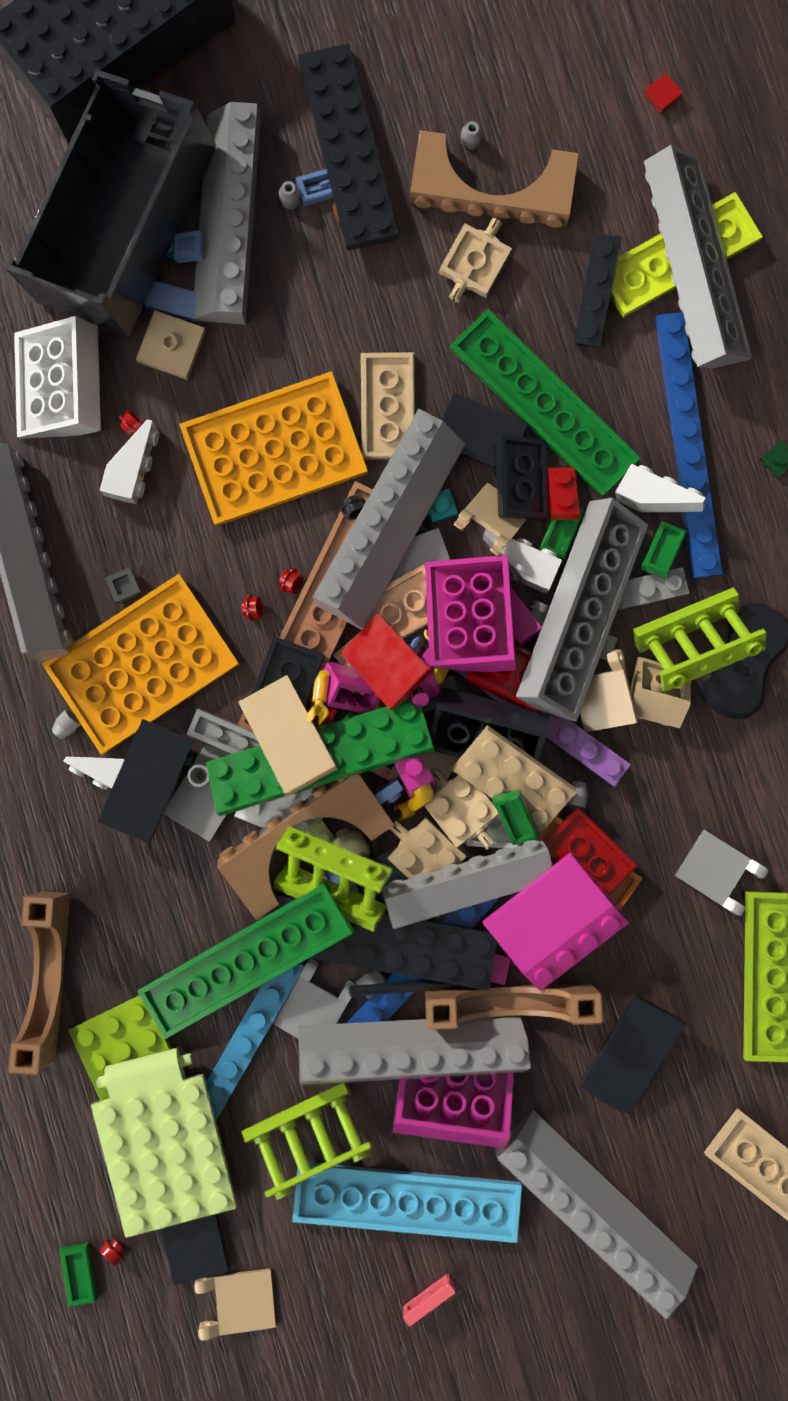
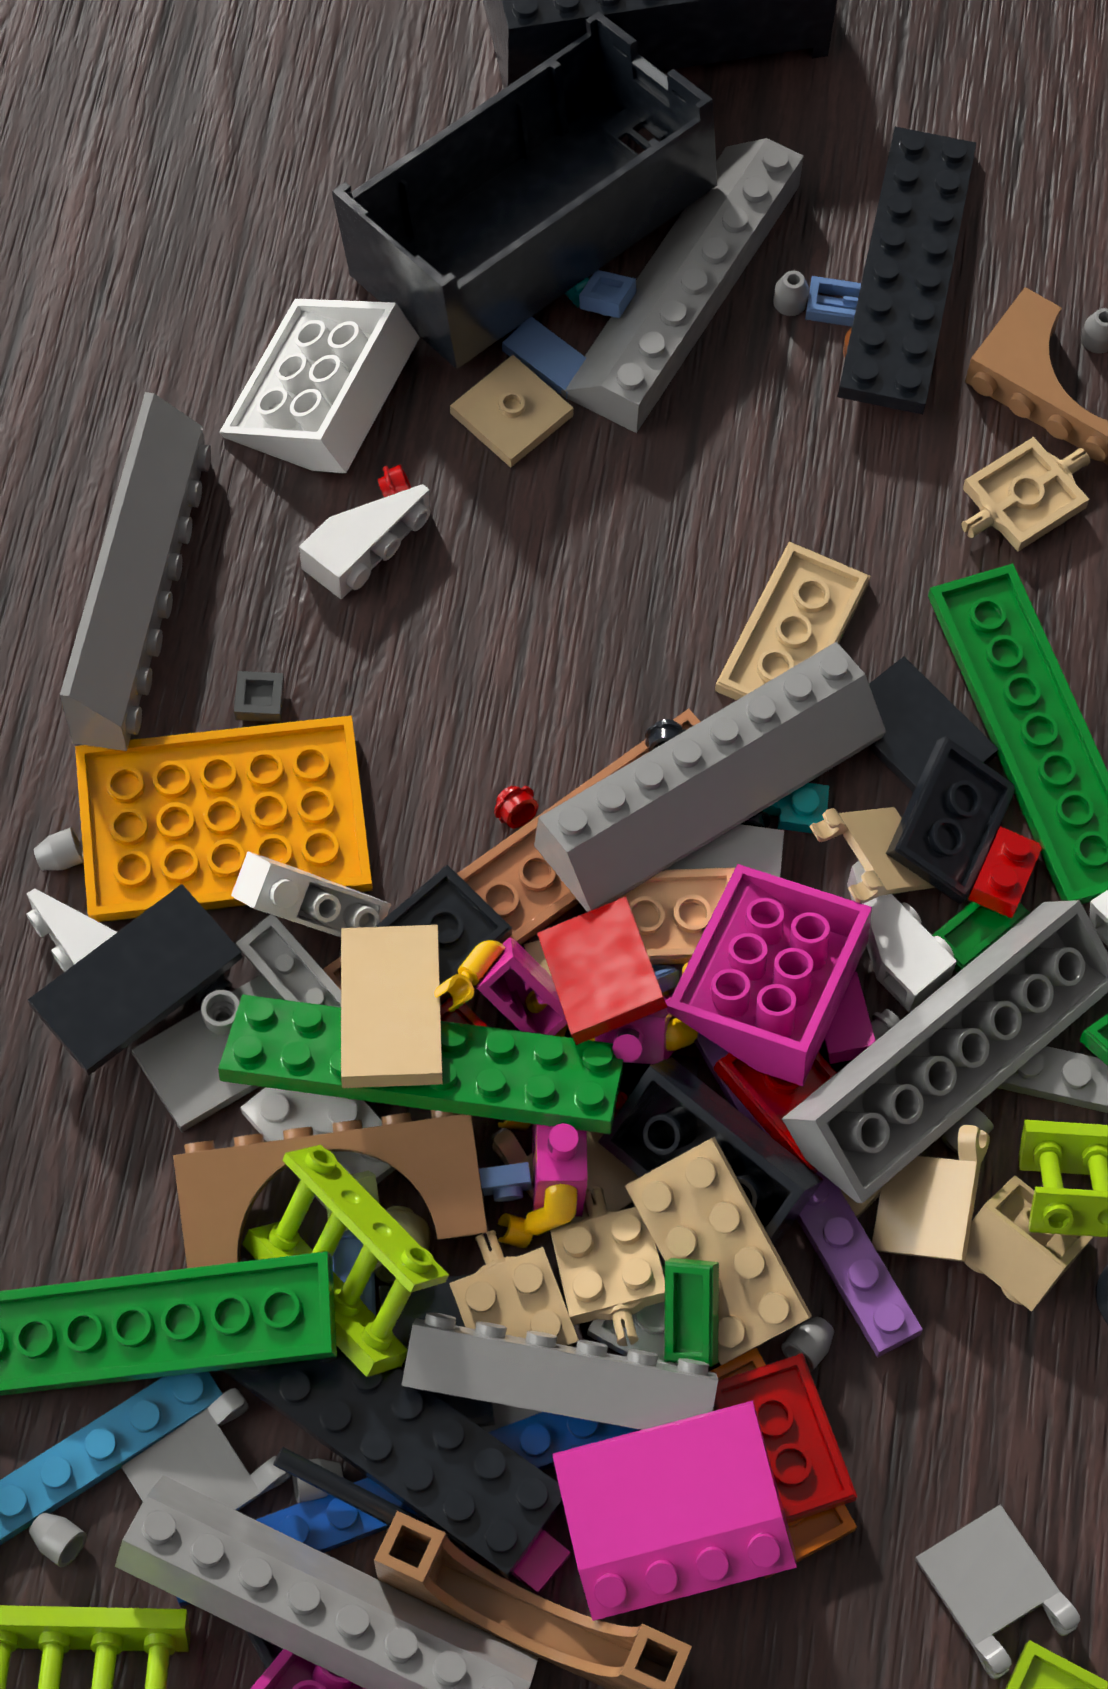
camera: 25 degrees right, 20 degrees down
light orange plate [179,371,368,526] -> none
red plate [241,594,263,621] -> none
none -> light grey hose [29,1513,87,1568]
none -> white slope [231,851,391,937]

